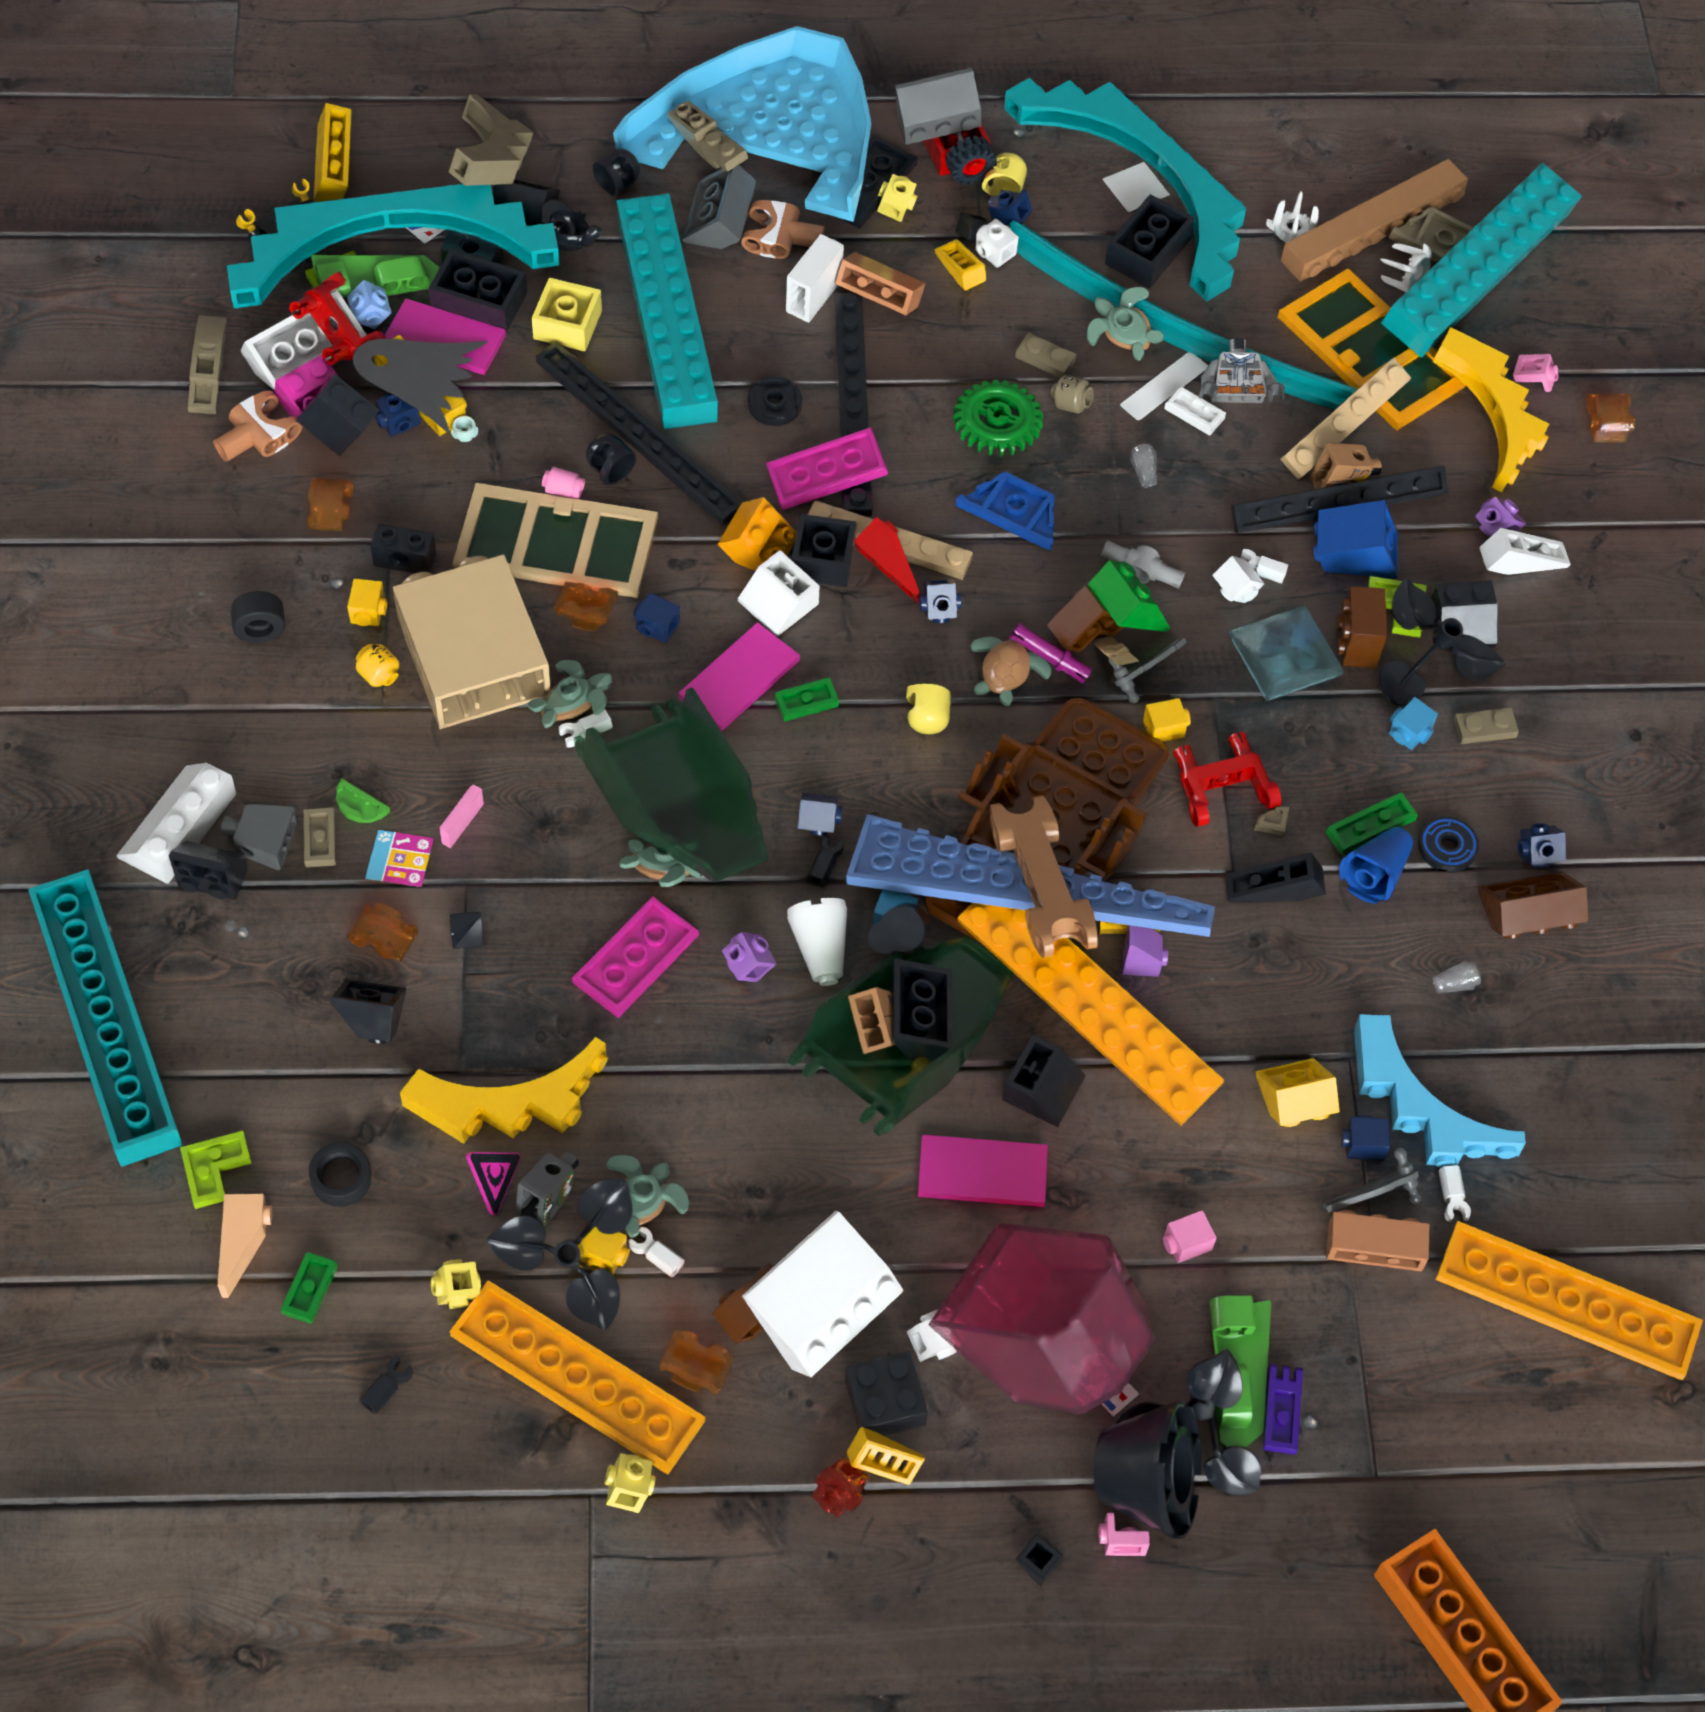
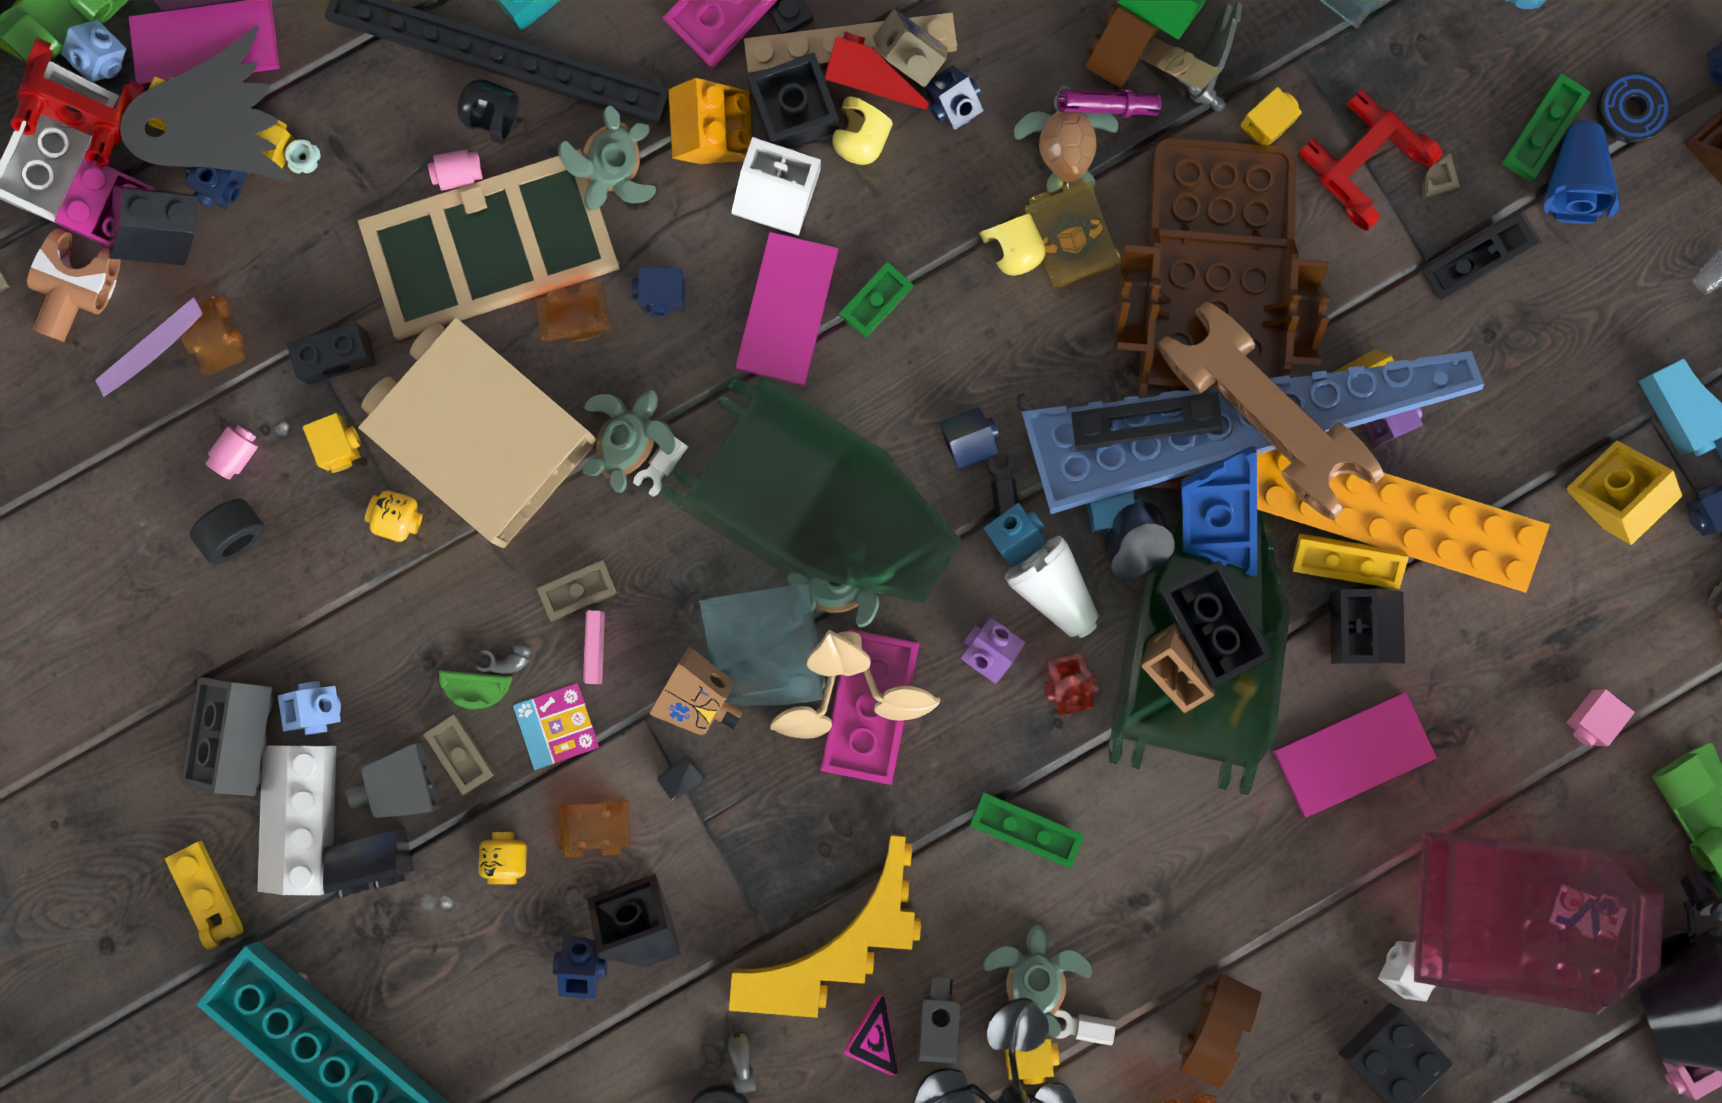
camera: 25 degrees left, 25 degrees up
white slope [742,1211,904,1377] -> none
none -> lavender sticker [95,298,203,397]
none -> yellow plate [165,841,243,950]
none -> dark grey slope [181,677,273,796]
none -> bright pink brick [205,424,259,480]
none -> light blue brick [278,681,341,735]
none -> dark grey arm [475,642,532,674]
none -> yellow head [478,832,527,884]
none -> dark tan plate [536,560,619,622]
none -> dark blue brick [553,938,608,999]
none -> sand green animal [558,106,656,211]
none -> medium nougat torso [649,646,744,735]
none -> clear light blue slope [699,583,826,706]
none -> dark grey arm [728,1033,756,1094]
none -> tan plant [770,630,940,739]
none -> light yellow helmet [832,97,893,165]
none -> dark tan torso [873,9,948,87]
none -> green plate [969,792,1085,869]
none -> dark azure brick [983,503,1047,568]
none -> clear yellow panel [1024,178,1122,290]
none -> clear red brick [1043,652,1098,716]
none -> black container [1071,392,1223,451]
none -> blue wing [1181,446,1257,576]
none -> yellow plate [1291,534,1409,589]

